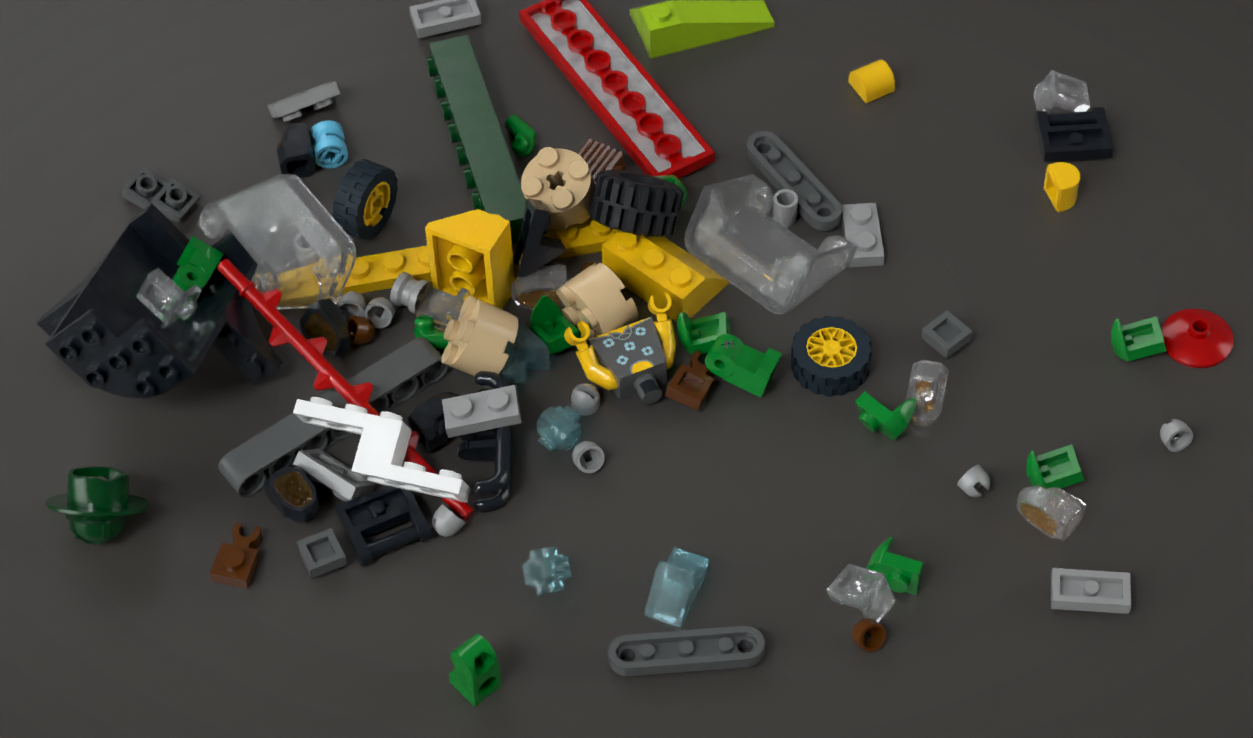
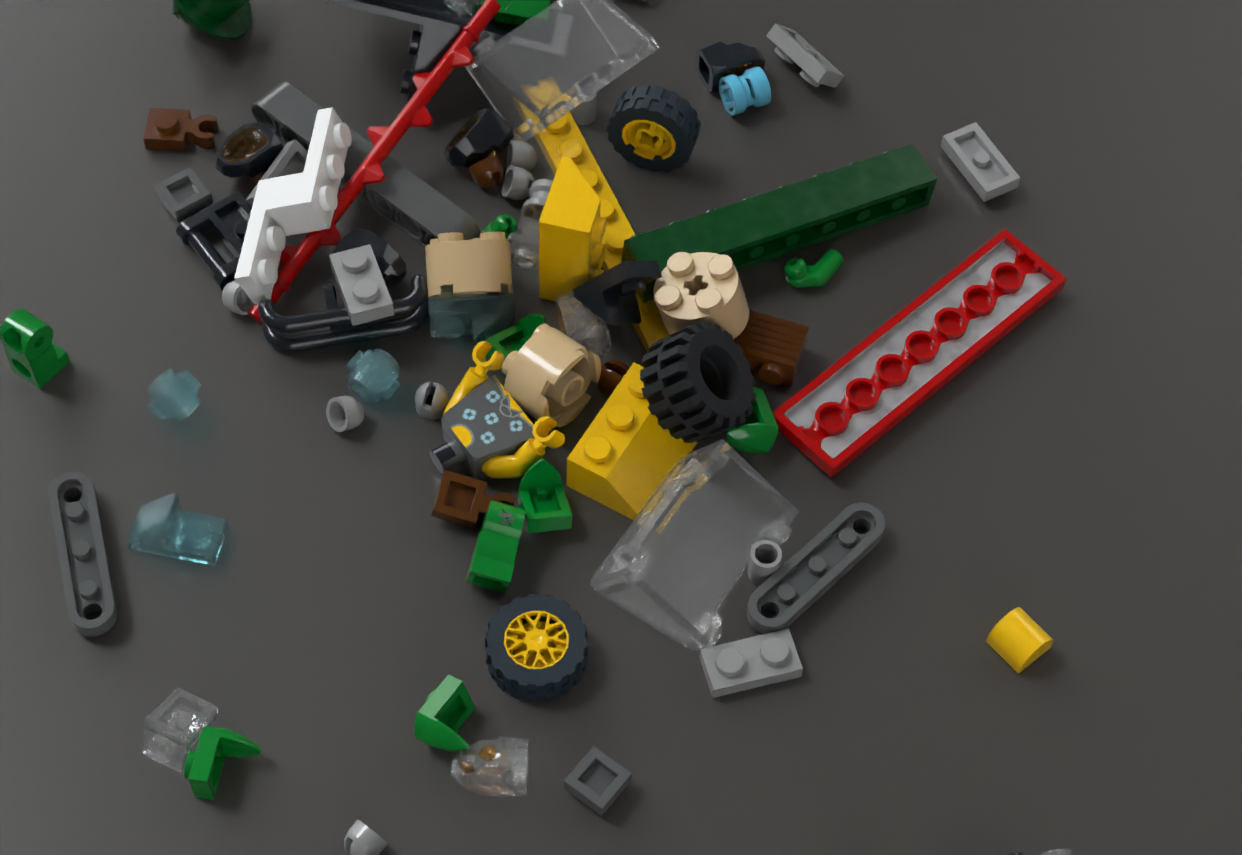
camera: 75 degrees right, 5 degrees up
lime wedge [630,0,775,59] -> none
reddish brown hinge [851,618,886,652] -> none

